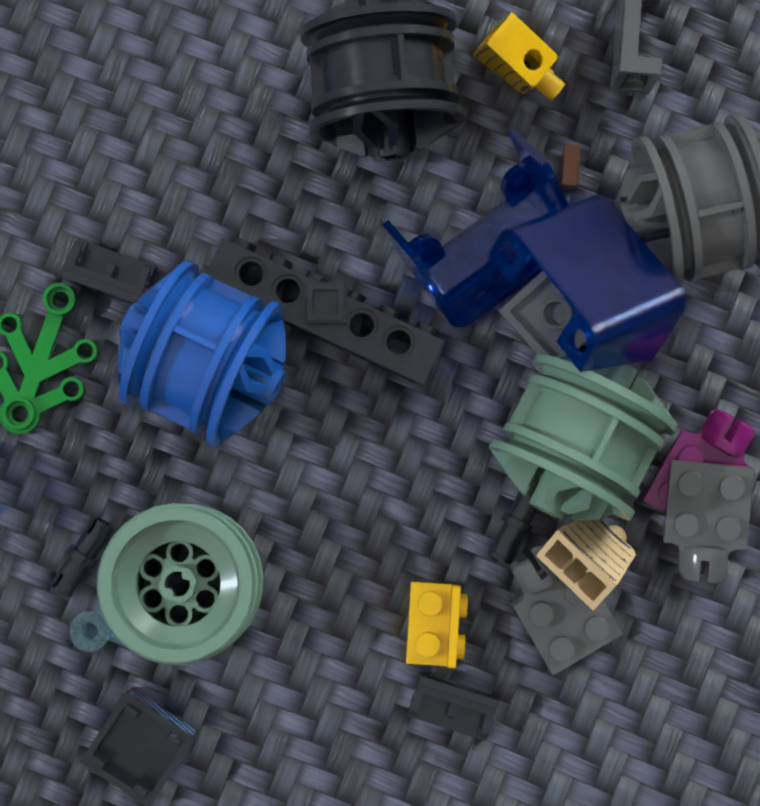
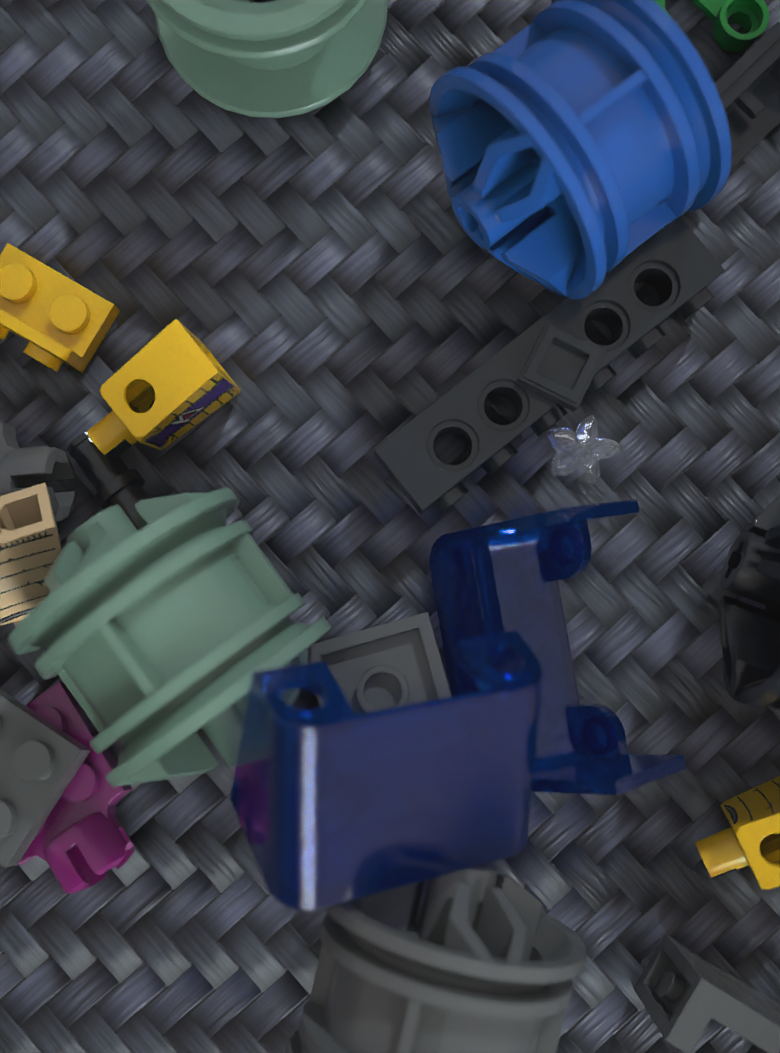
camera: 115 degrees right, 0 degrees up
reddish brown tile [558,144,581,192] -> none
none -> yellow torso [87,319,241,461]
none -> clear plant [547,414,623,485]

